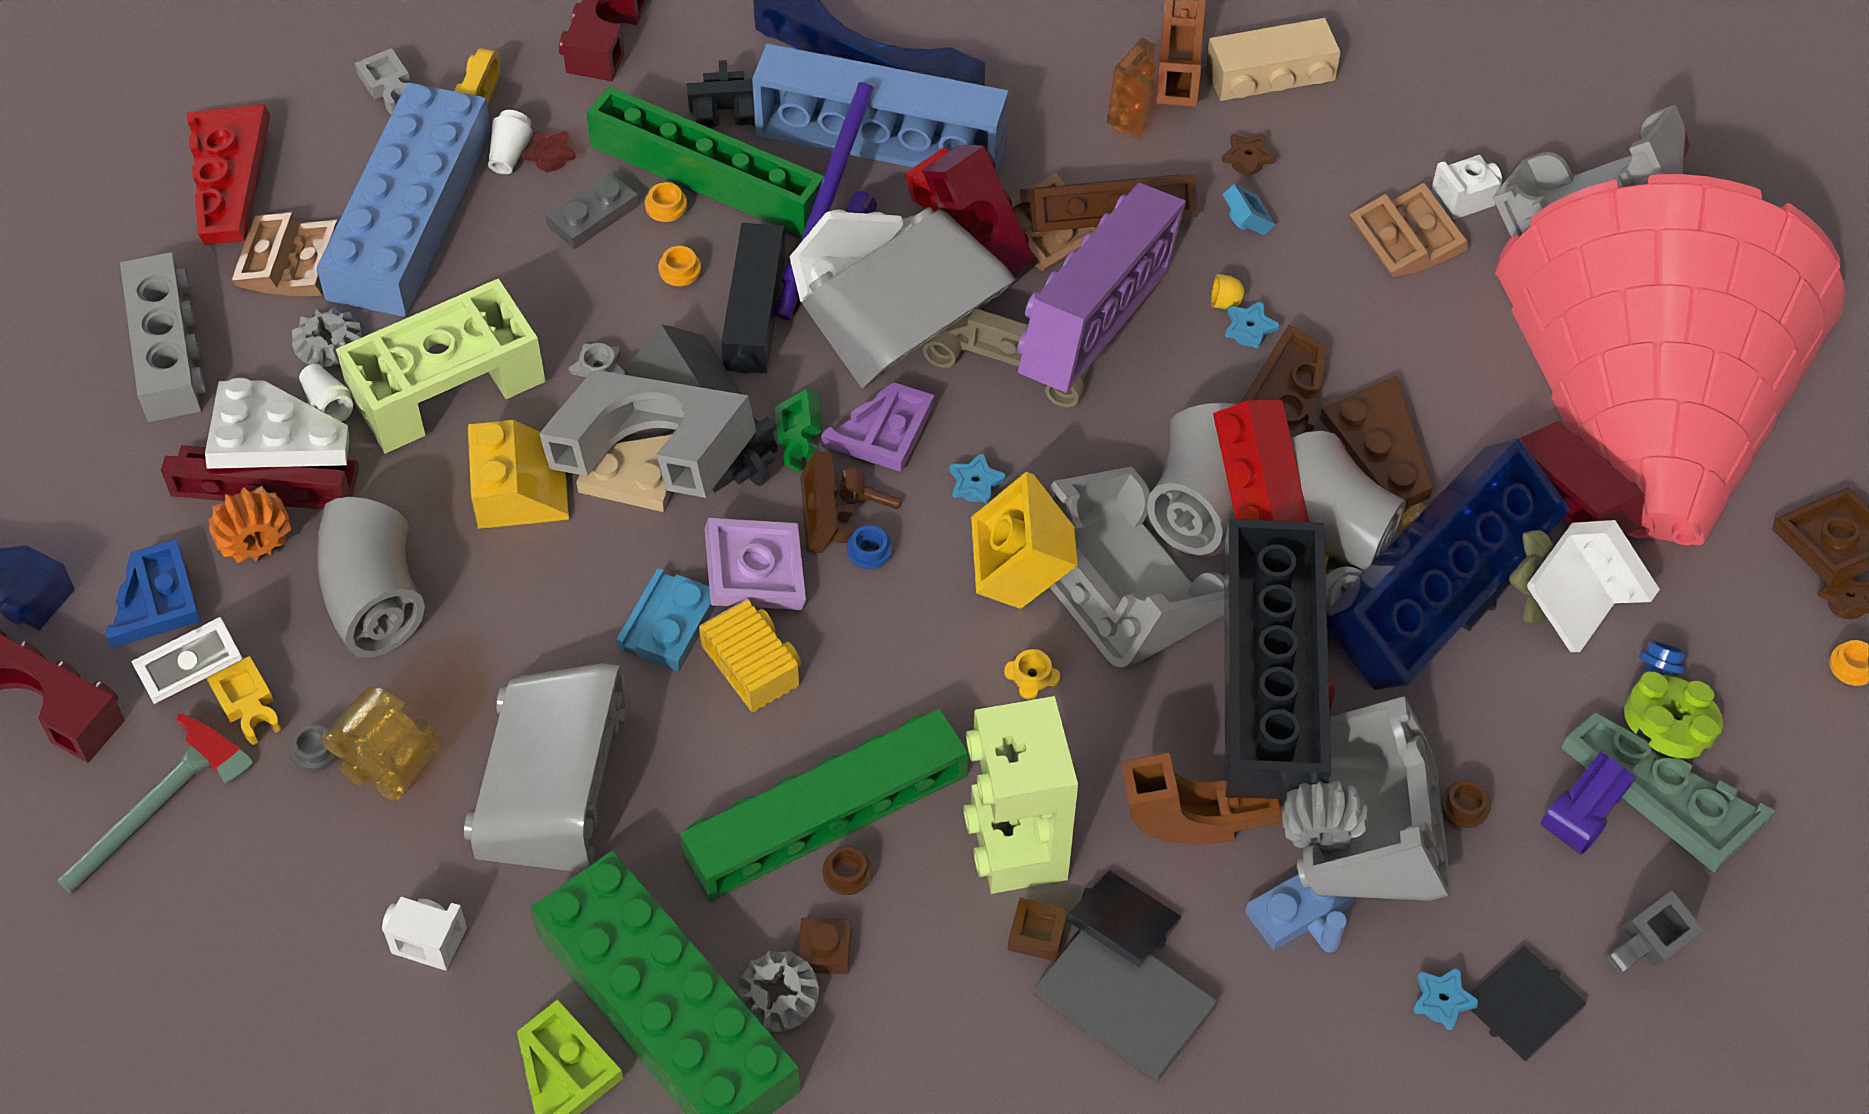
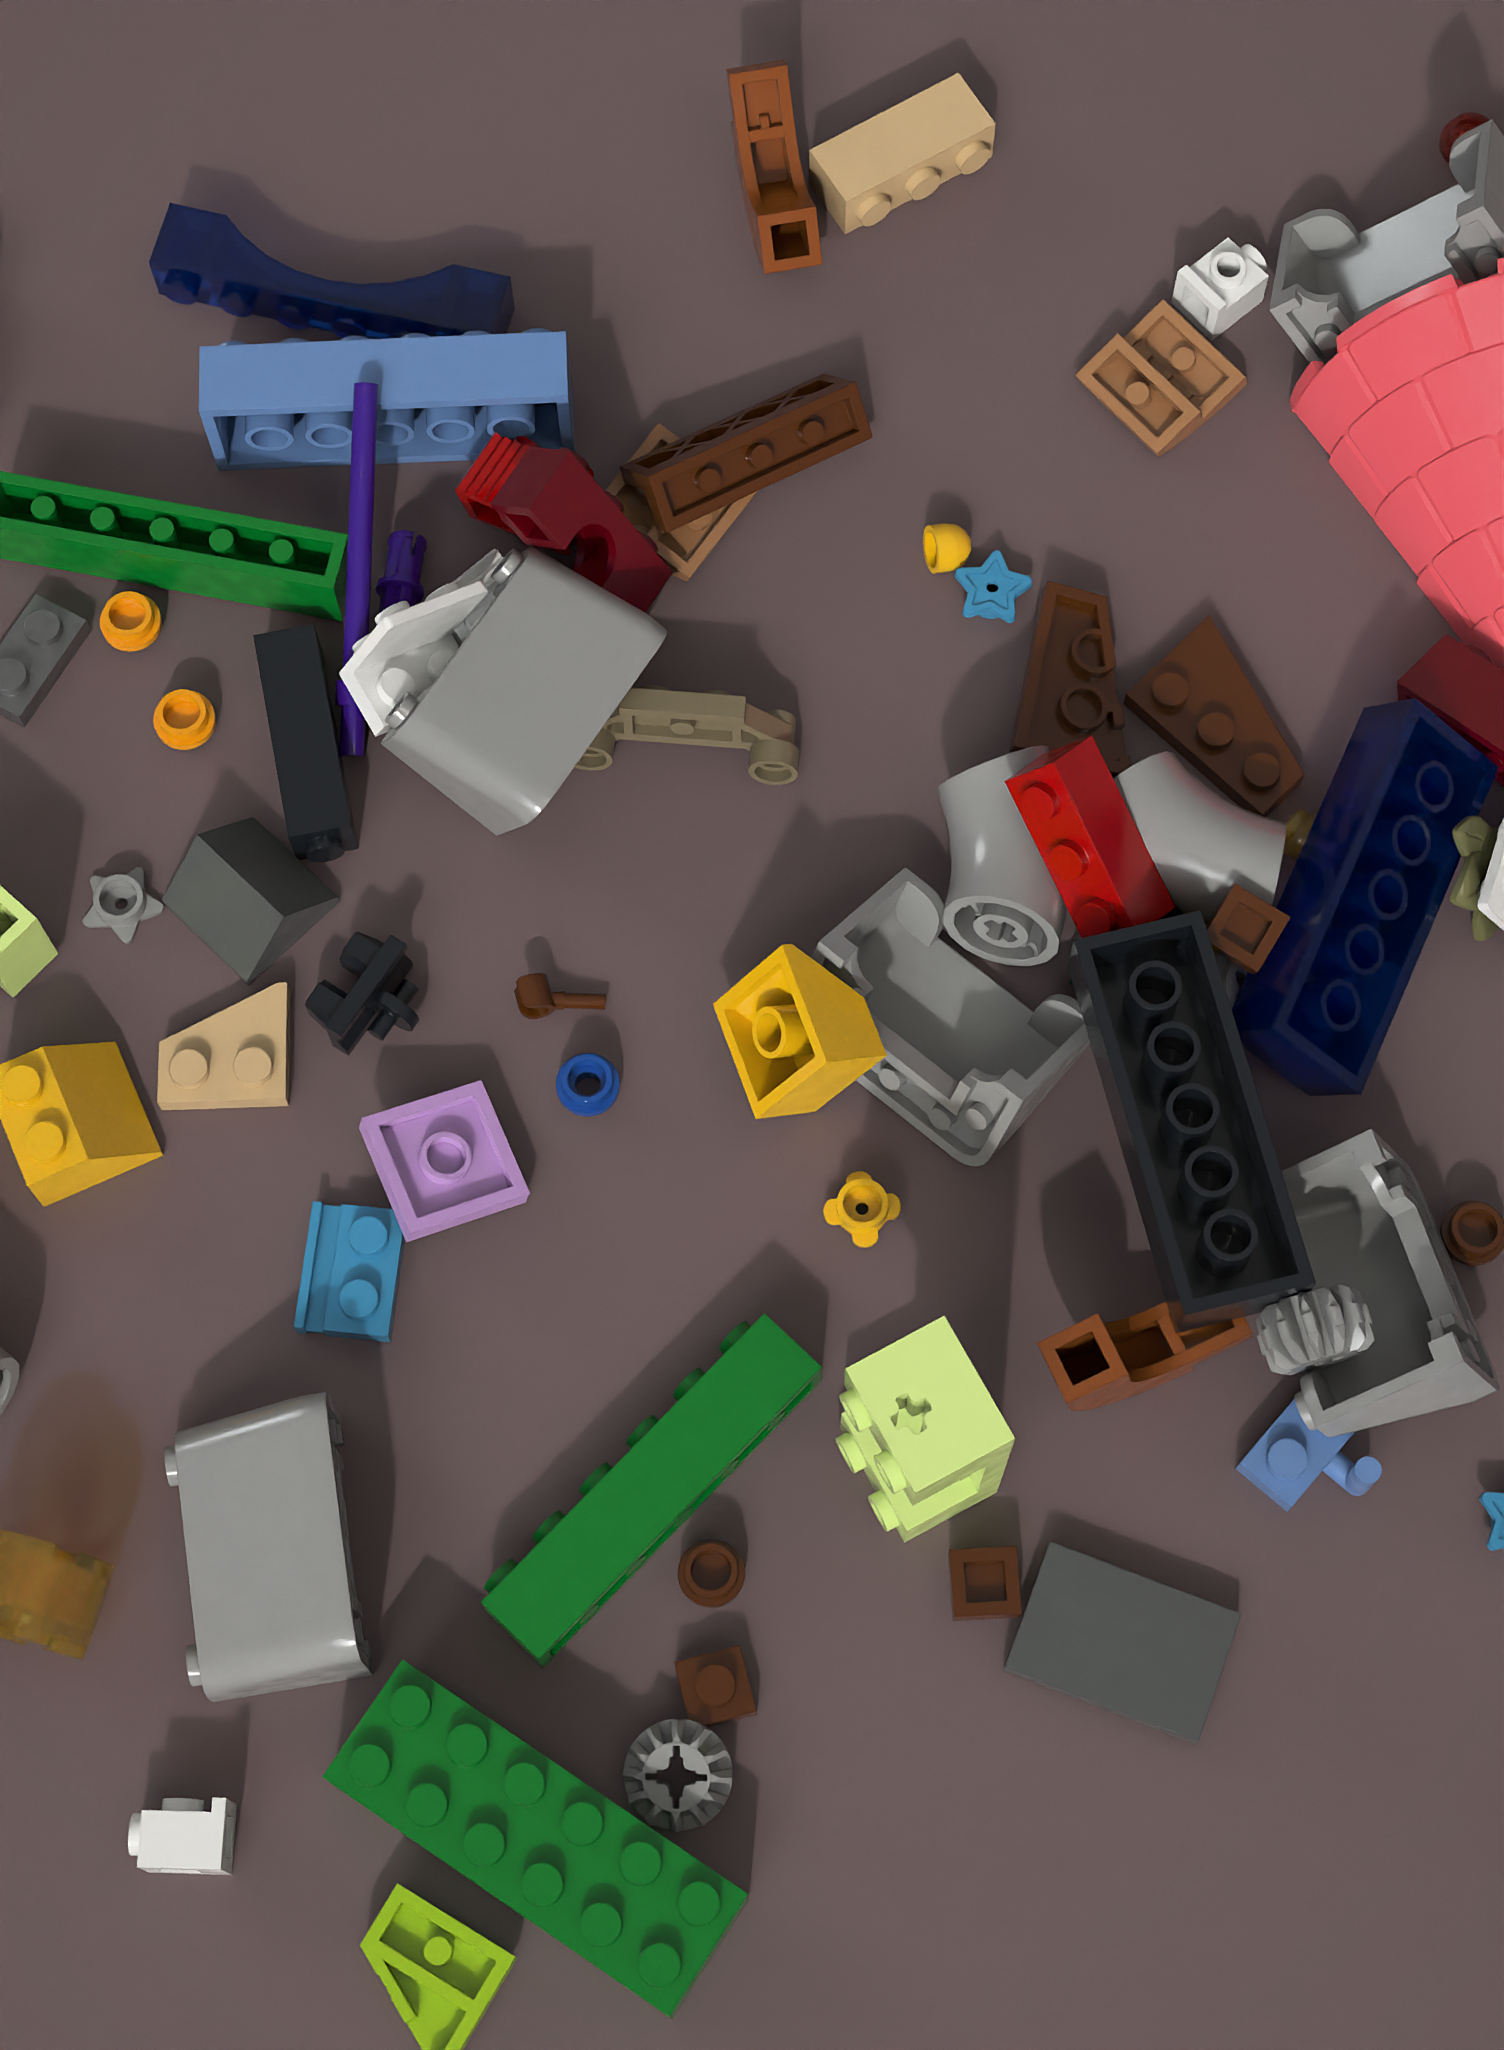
camera: 15 degrees left, 15 degrees up
light grey arch [539,370,756,498] -> none
black hips [687,60,755,128] -> none
yellow brick [699,599,801,712] -> none
green plate [774,388,823,473] -> none
reddish brown plate [800,451,856,553] -> none
medium lavender wing [821,382,934,472] -> none
dark azure plate [949,454,1006,504] -> none
medium lavender brick [1017,182,1186,393] -> none
black piece [1066,870,1181,967] -> none
clear orange bracket [1106,37,1156,140] -> none
reddish brown plate [1222,134,1276,176] -> none
dark azure plate [1222,184,1276,236] -> none
none -> reddish brown plate [1206,883,1291,975]

